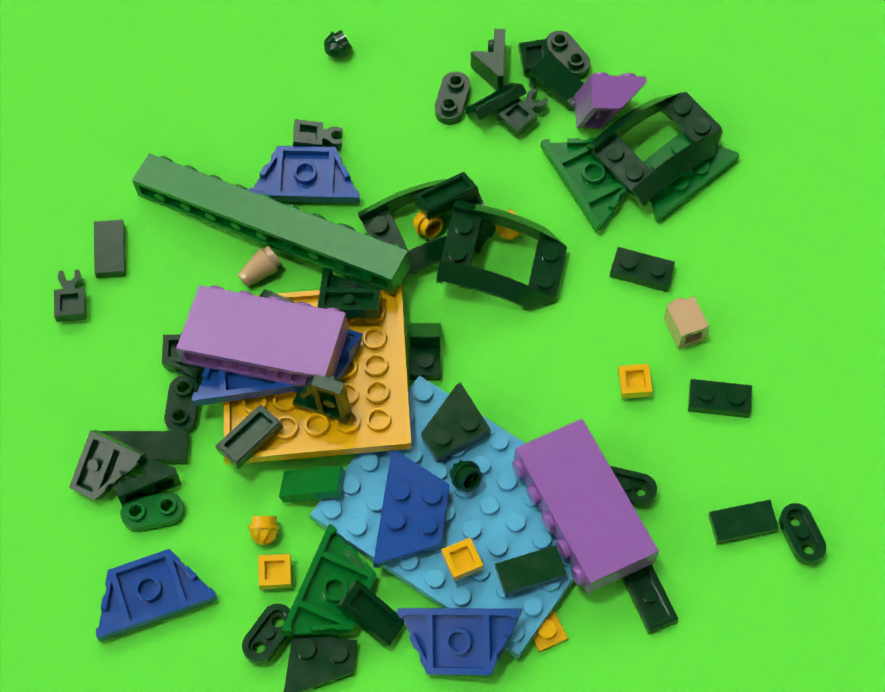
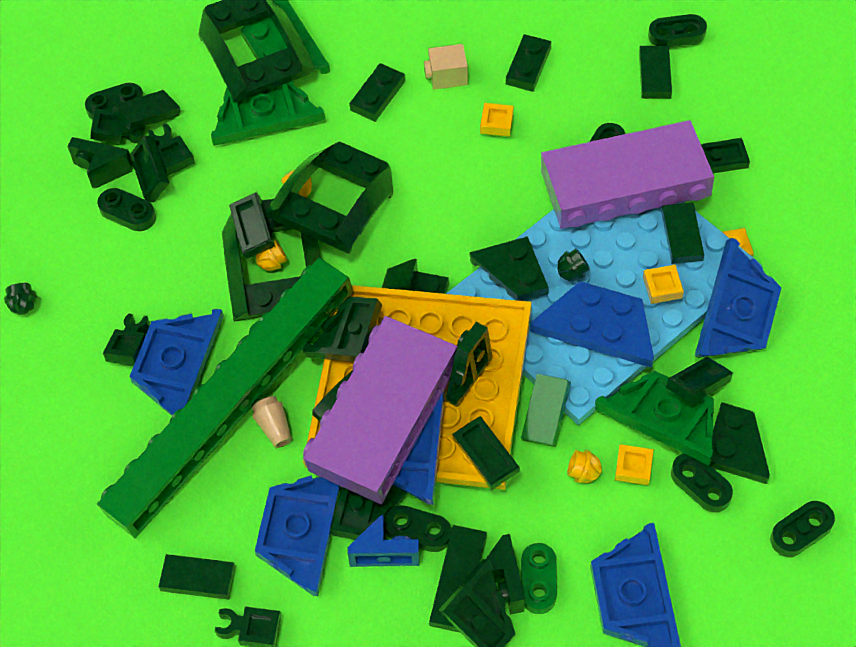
camera: 75 degrees left, 5 degrees down
medium lavender slope [574,72,647,129] -> none
none -> blue wing [255,475,341,596]
none -> blue slope [348,515,419,567]

